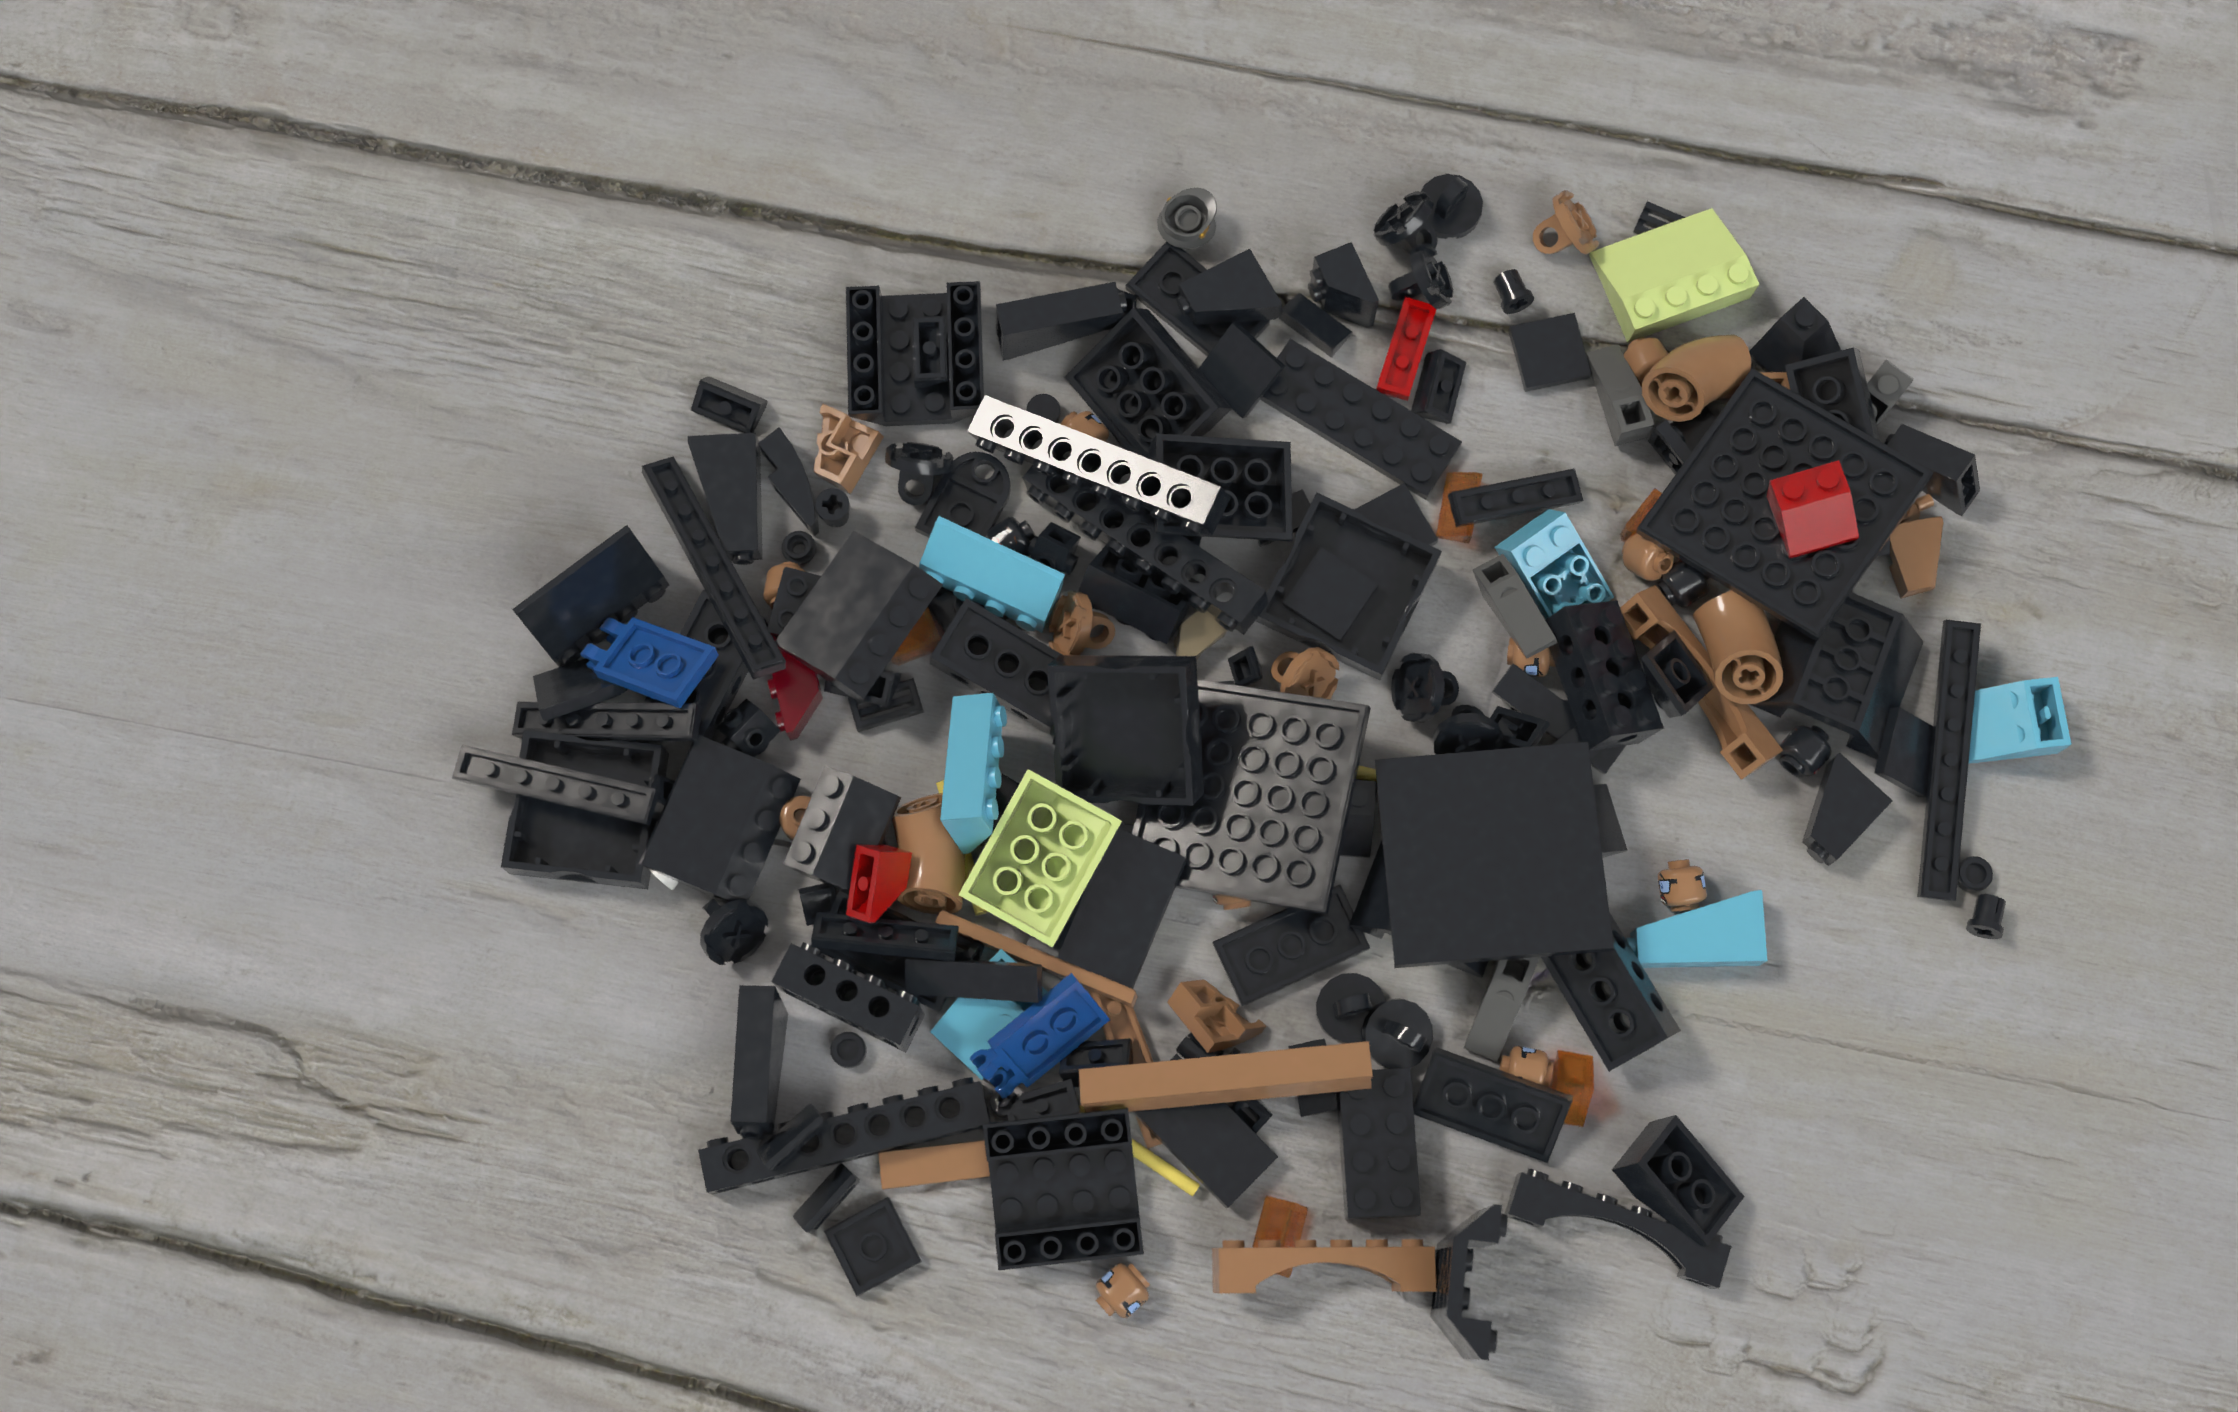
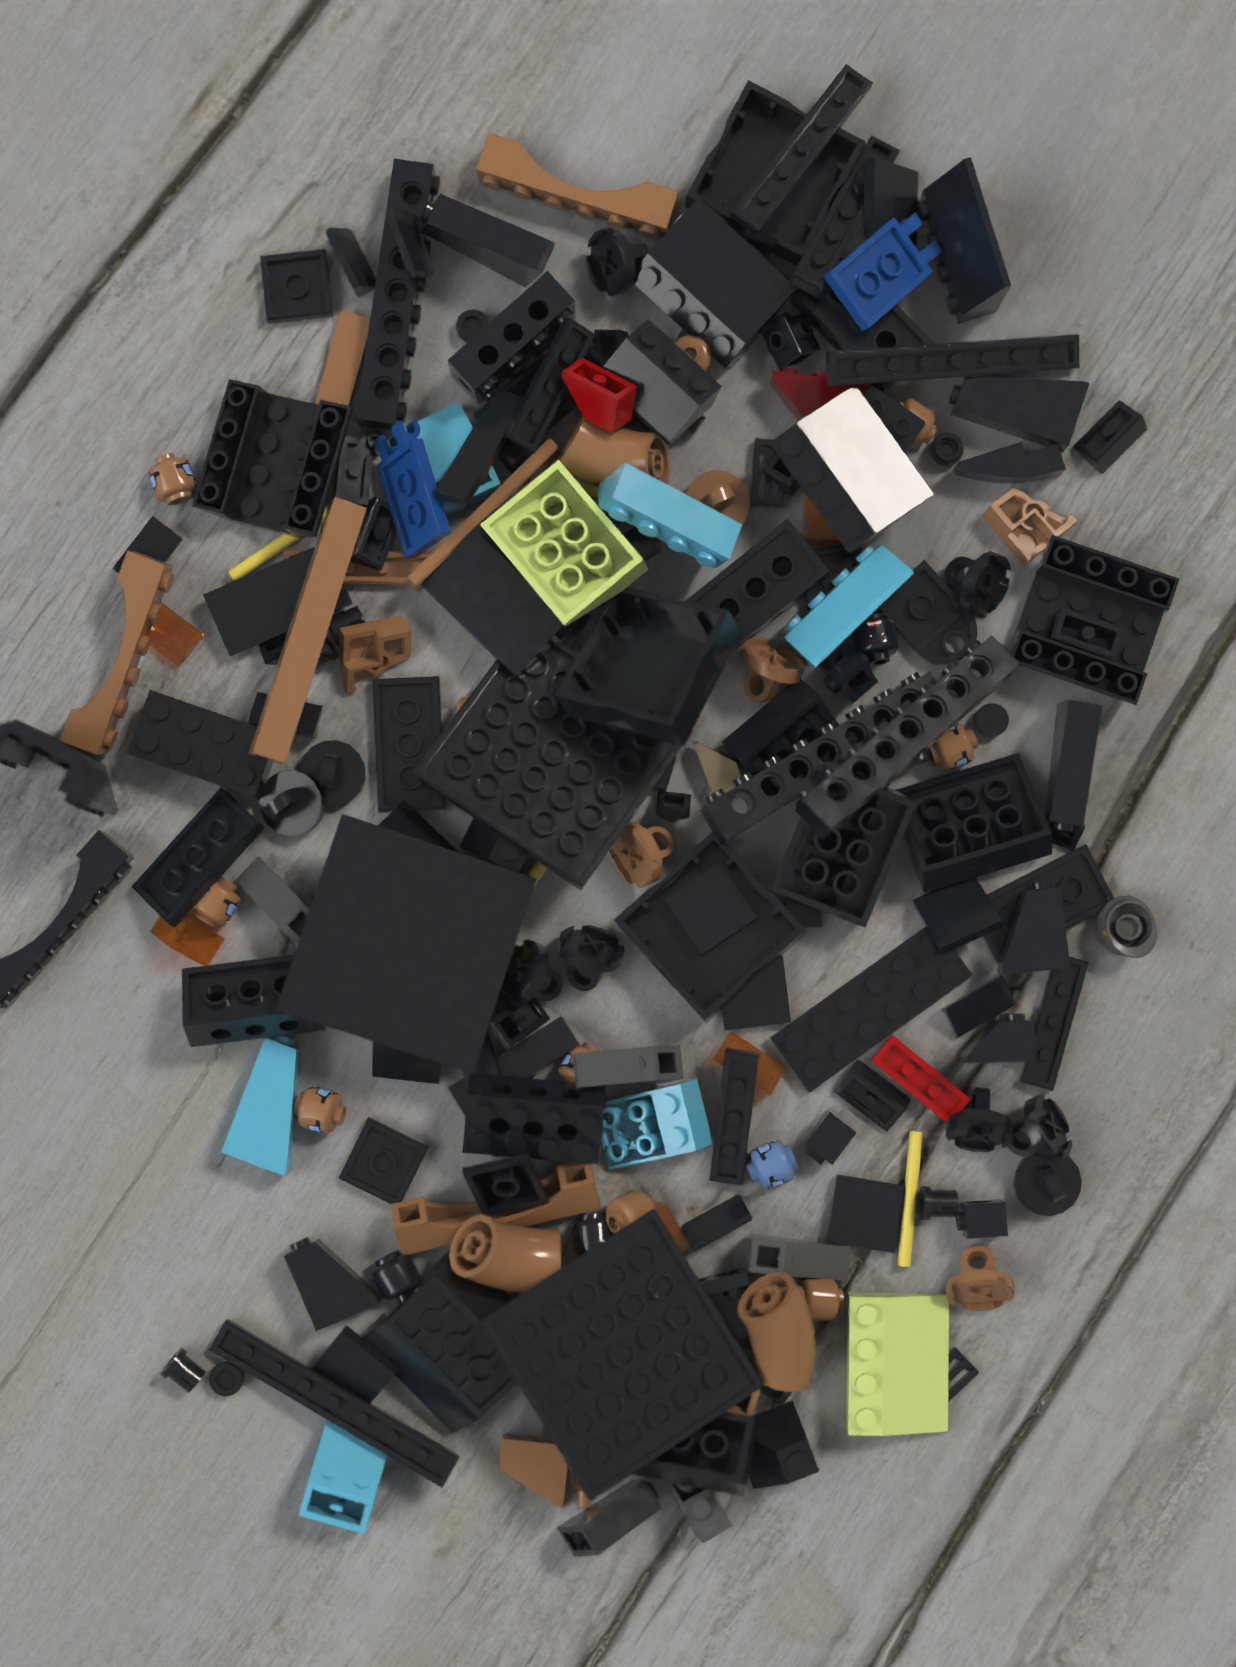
camera: 105 degrees right, 10 degrees up
black bush [815,488,850,527] -> none
black slope [1612,1115,1745,1247] -> none
red slope [1767,460,1859,559] -> none
none -> black slope [113,516,183,574]
none -> black tile [339,1117,429,1204]
none -> medium nougat arch [476,133,678,239]
none -> black slope [682,1195,752,1251]
none -> medium nougat tile [686,470,750,526]
none -> medium blue head [746,1140,798,1190]
none -> black brick [803,1110,857,1165]
none -> light yellow bar [897,1130,923,1267]
none -> black brick [956,1199,1008,1239]
none -> black tile [1019,956,1089,1091]

